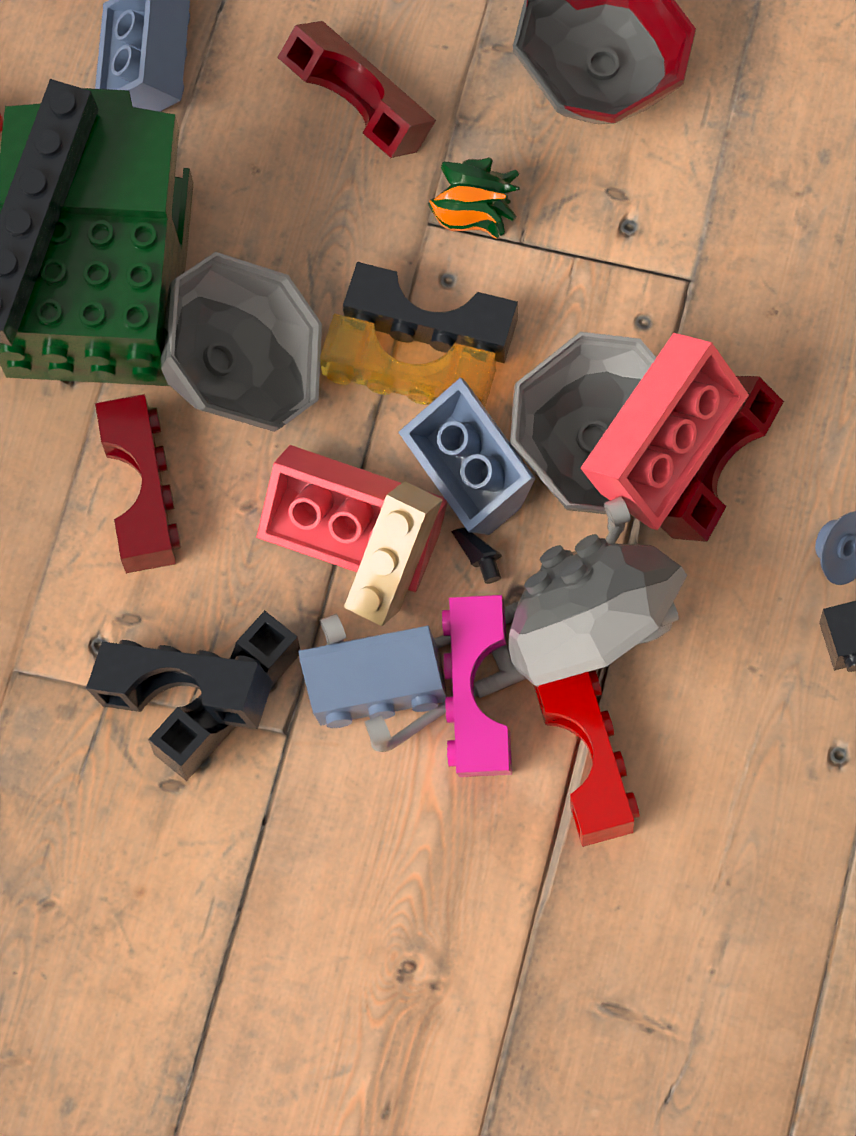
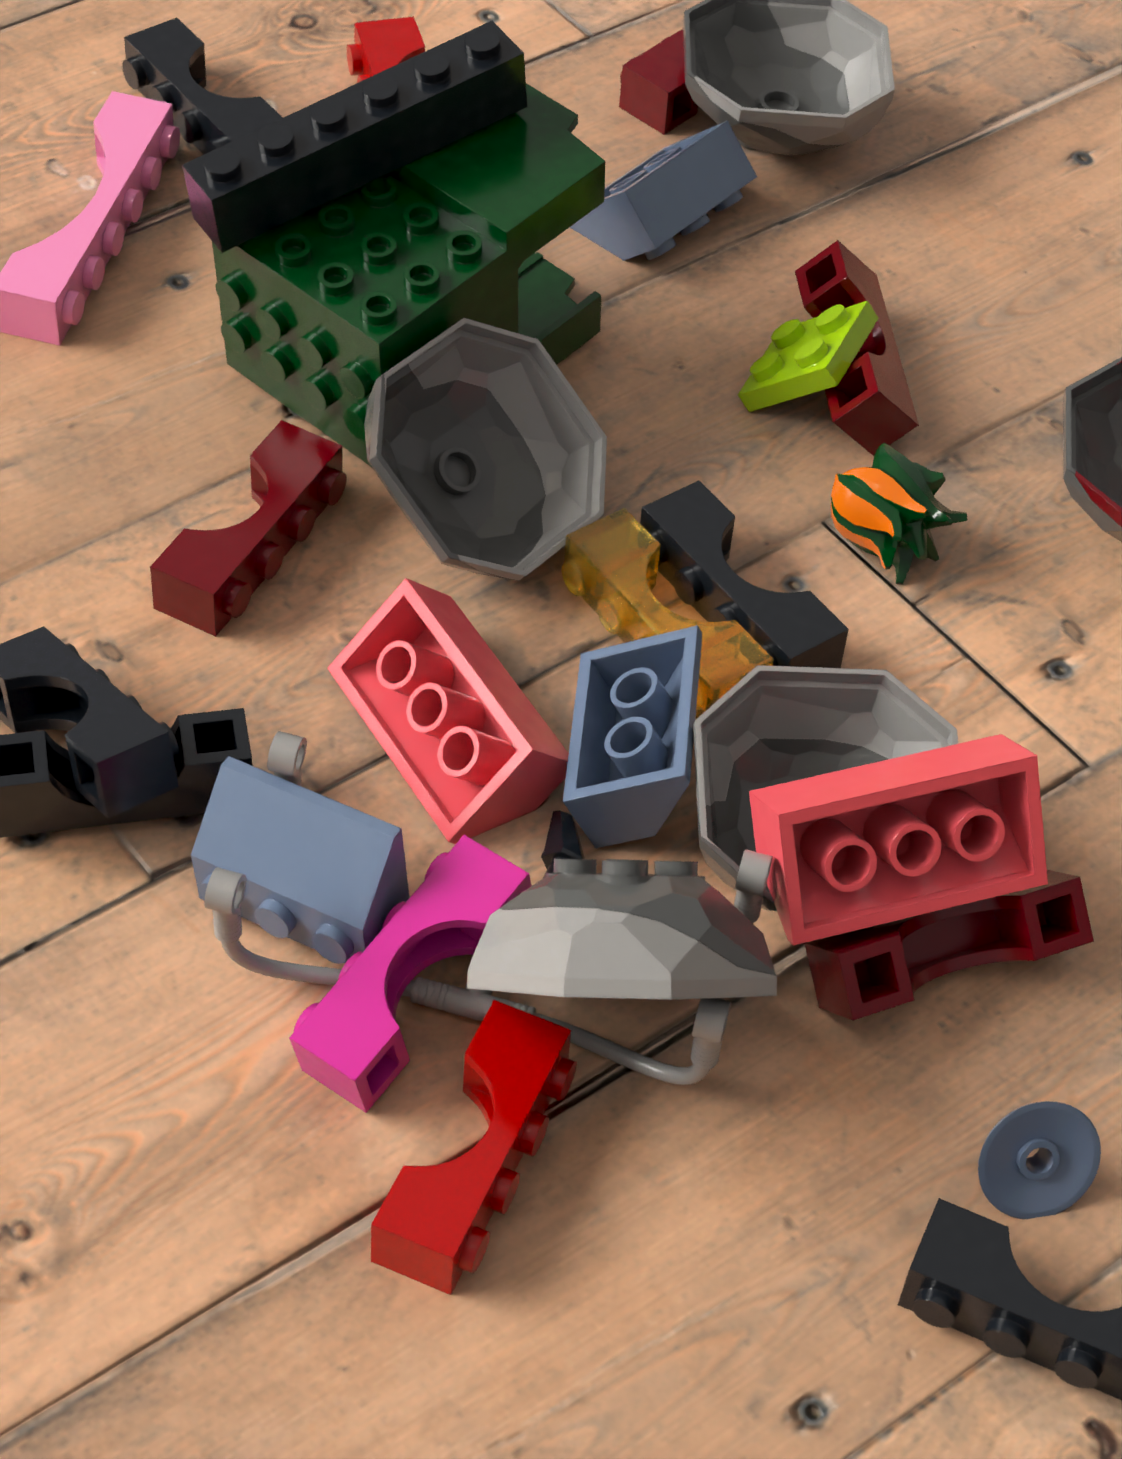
camera: 30 degrees right, 20 degrees down
tan brick [344,481,443,626] -> none
none -> lime plate [738,300,879,412]

